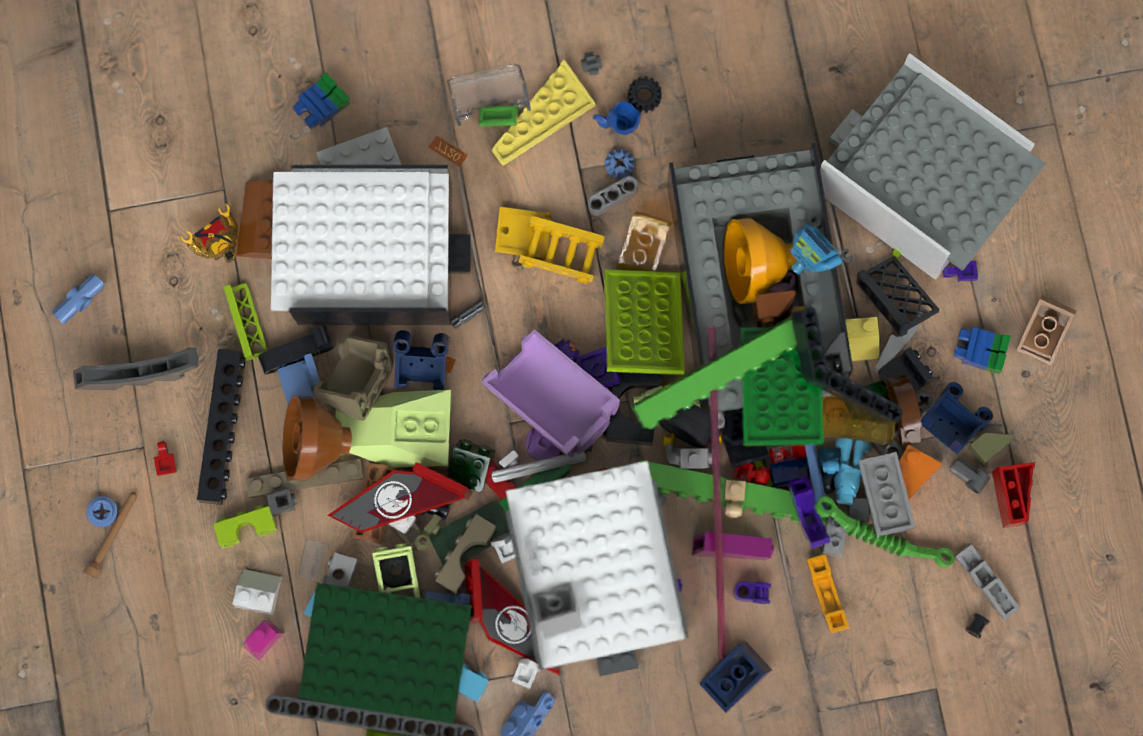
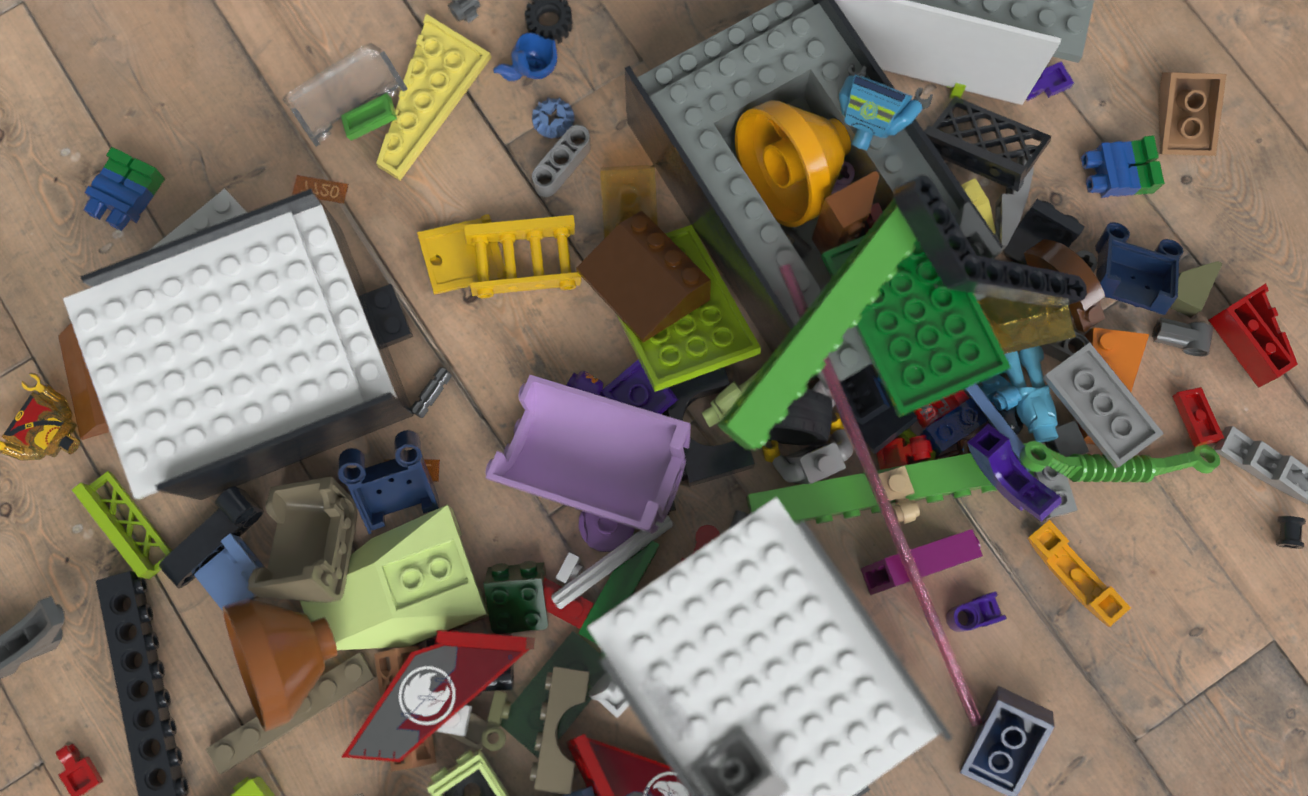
camera: 25 degrees left, 0 degrees up
dark grey brick [266,489,298,517] -> none
none -> reddish brown slope [576,210,711,343]
none -> red plate [1172,387,1224,447]

